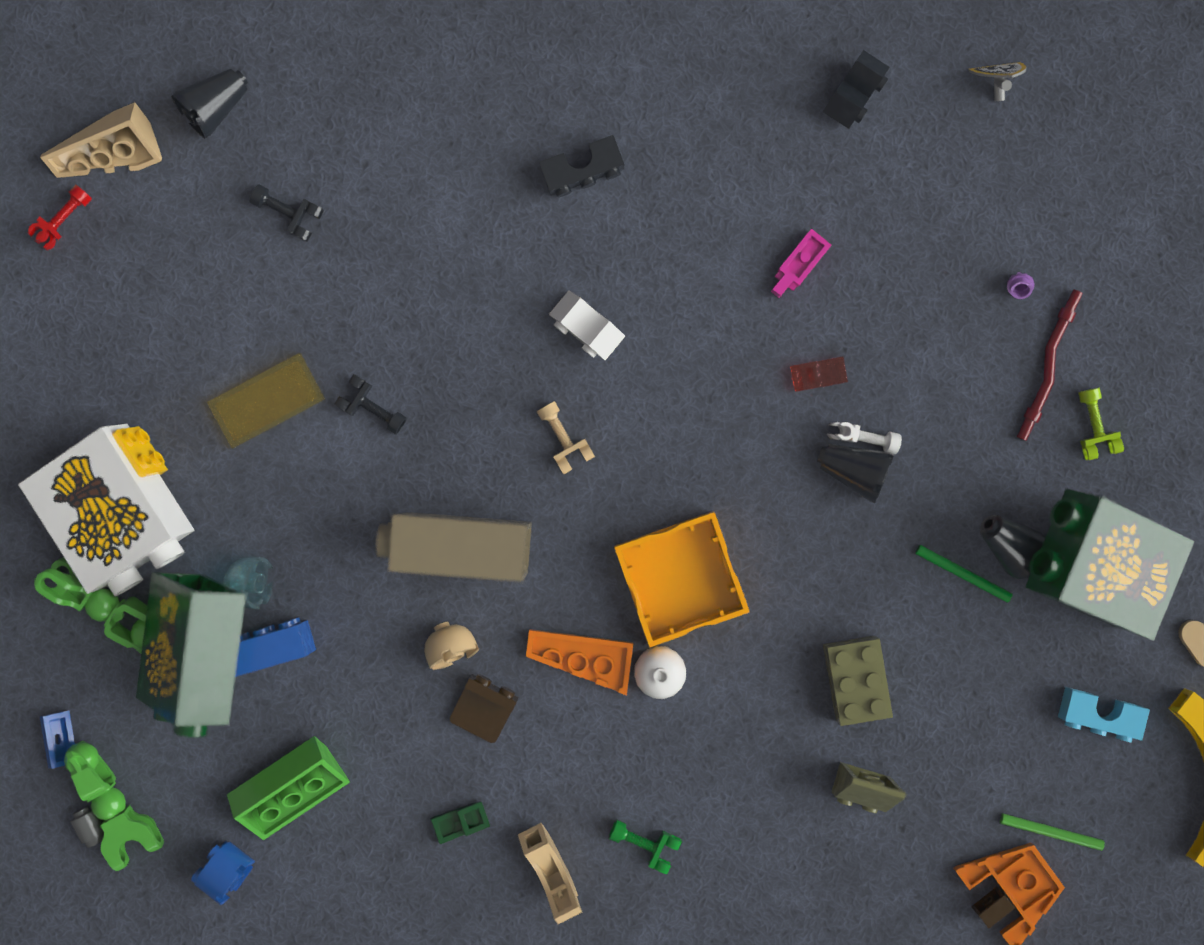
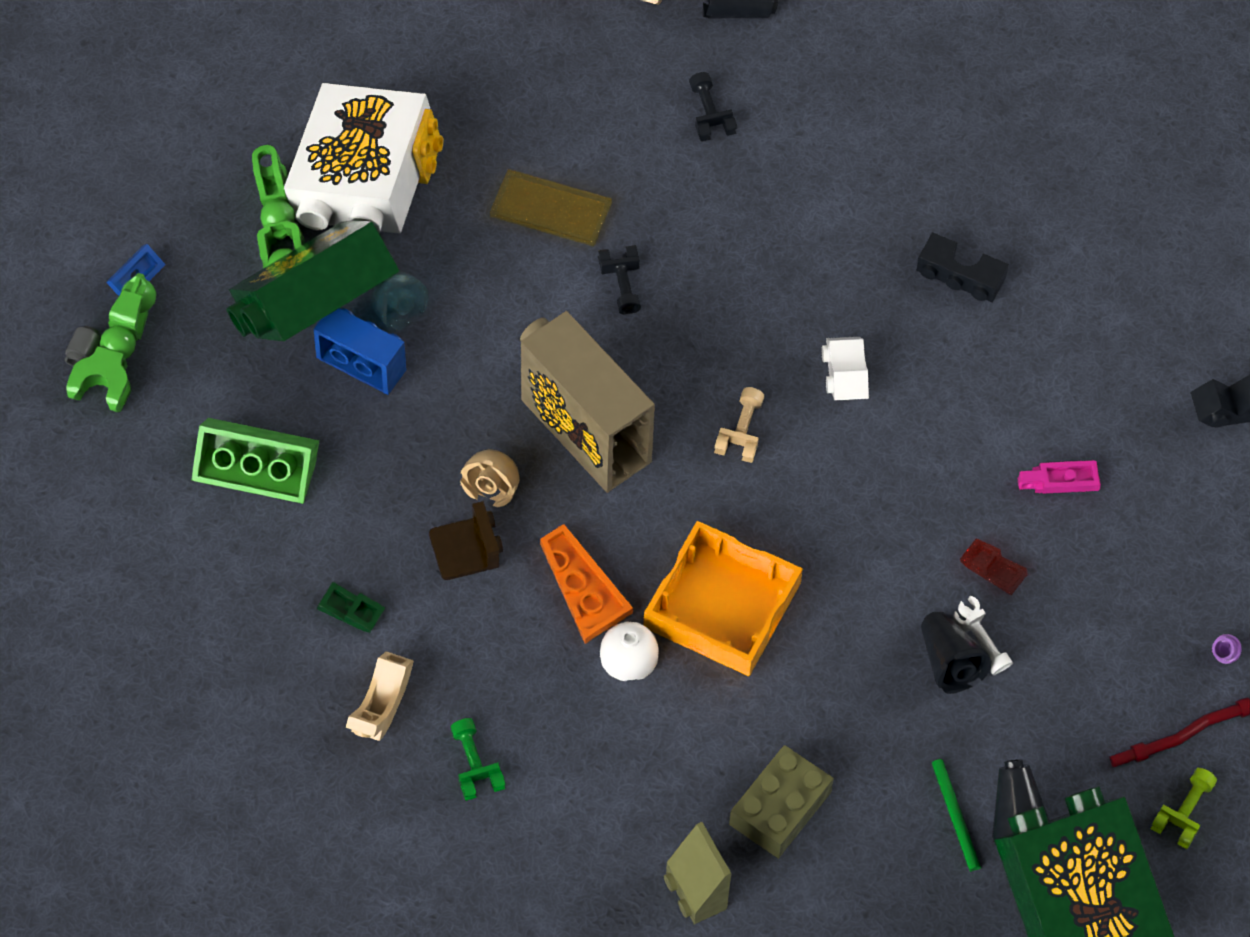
camera: 45 degrees right, 30 degrees down
blue brick [191,841,255,905] -> none

